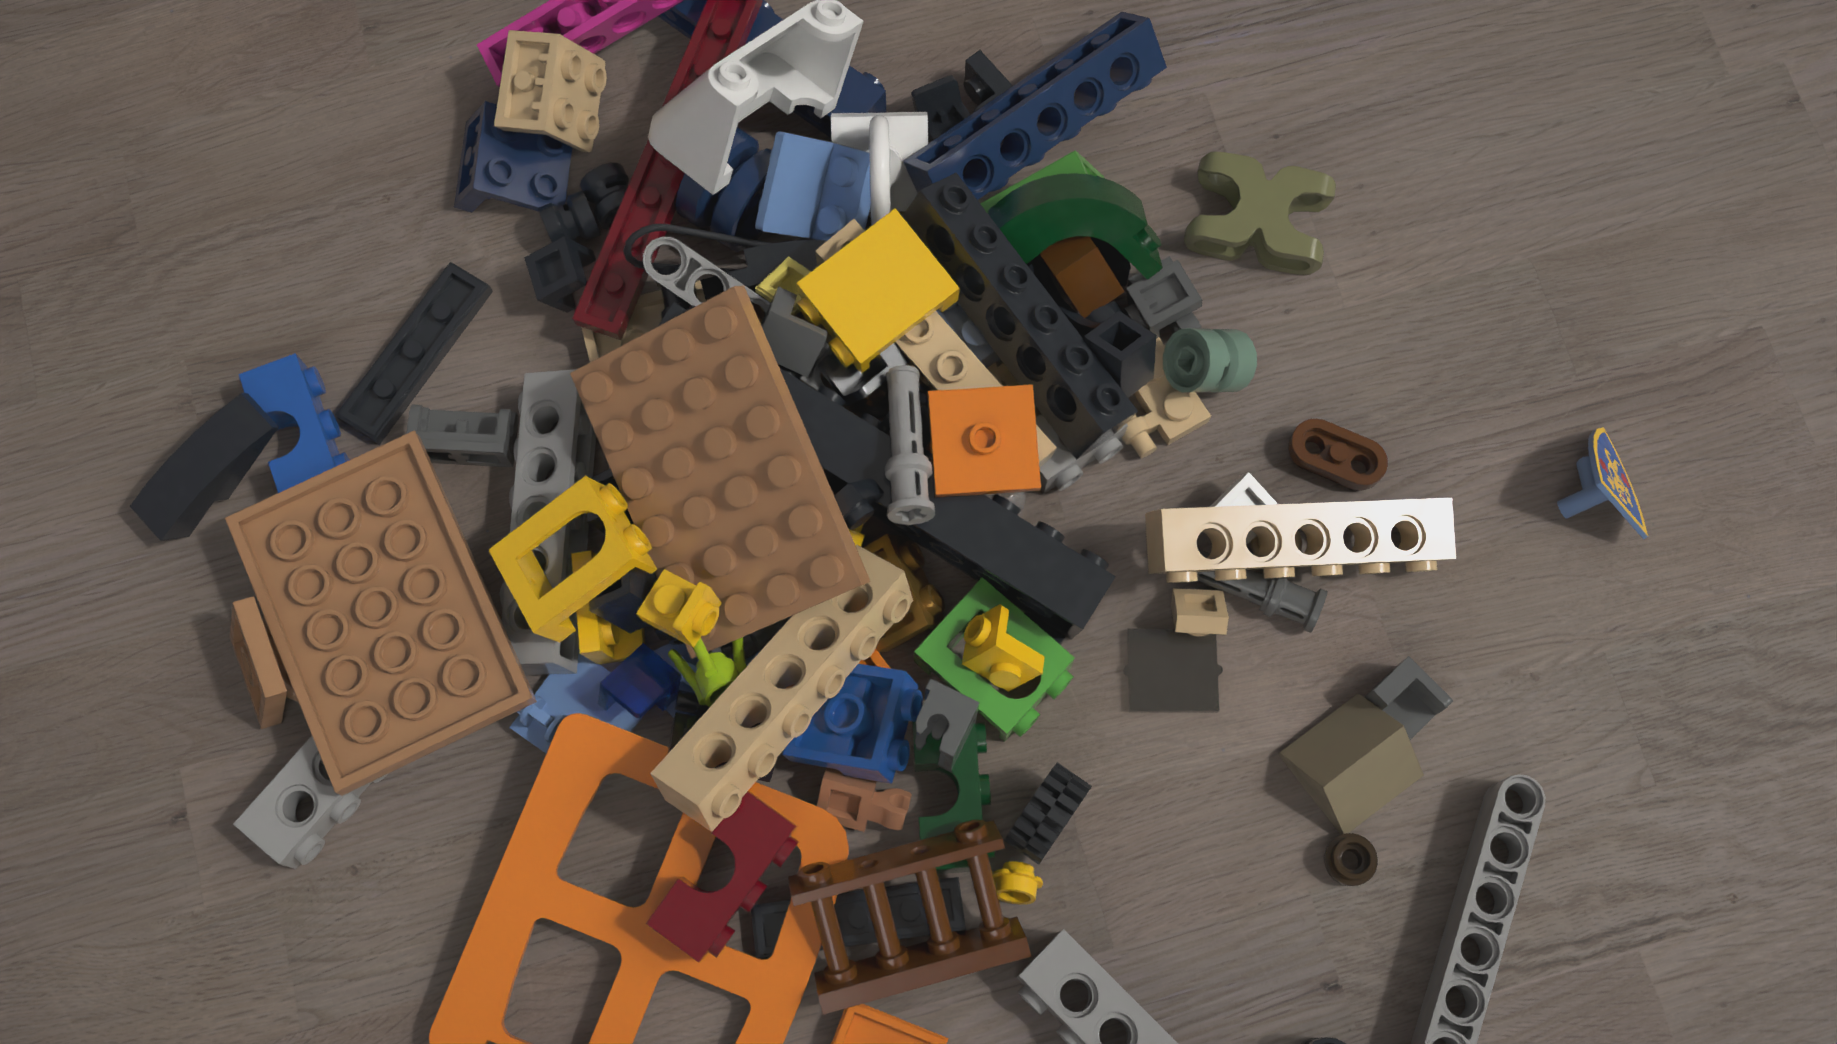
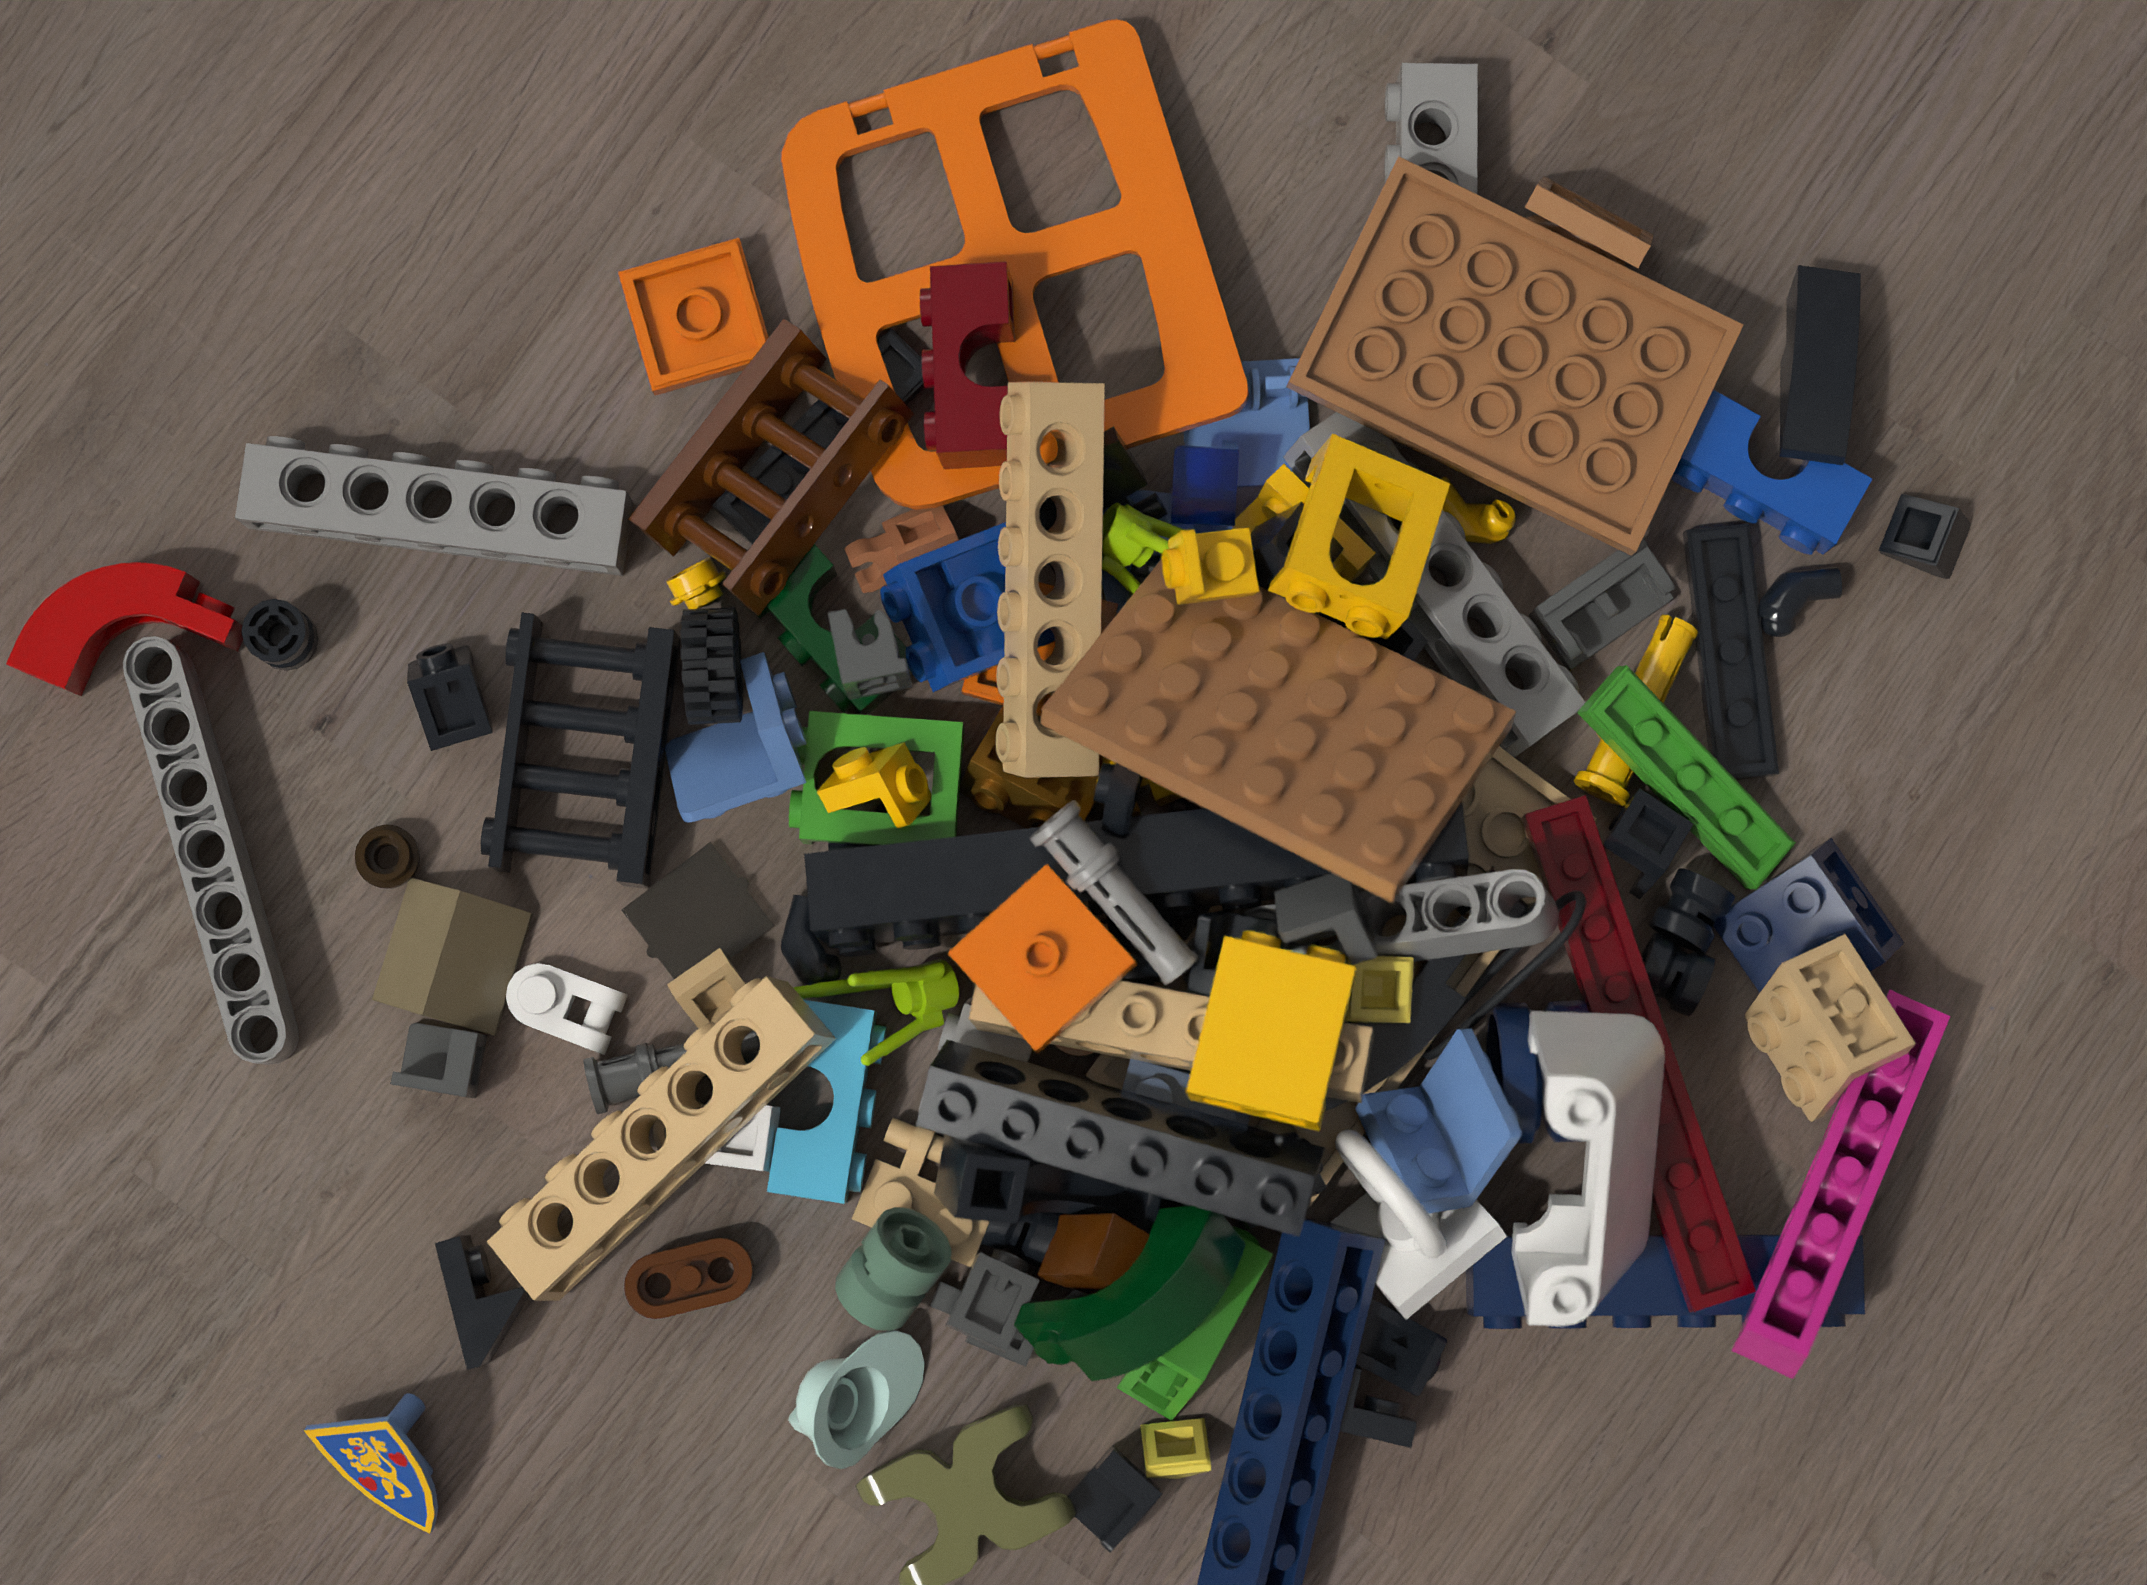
camera: 140 degrees right, 10 degrees up
none -> black bracket [407,643,493,751]
none -> black slope [435,1235,530,1370]
none -> black fence [480,612,681,889]
none -> white plate [506,963,628,1055]
none -> medium blue bracket [665,652,807,822]
none -> medium azure arch [767,1000,887,1204]
none -> black arm [781,894,842,985]
none -> light aqua piece [788,1330,925,1469]
none -> lime plant [793,959,959,1066]
none -> black panel [1068,1445,1162,1553]
none -> light yellow slope [1140,1418,1211,1479]
none -> yellow arm [1441,476,1516,544]
none -> yellow pin [1574,615,1698,806]
none -> bright green tile [1577,665,1796,889]
none -> black arm [1758,567,1842,637]
none -> black slope [1878,493,1970,579]

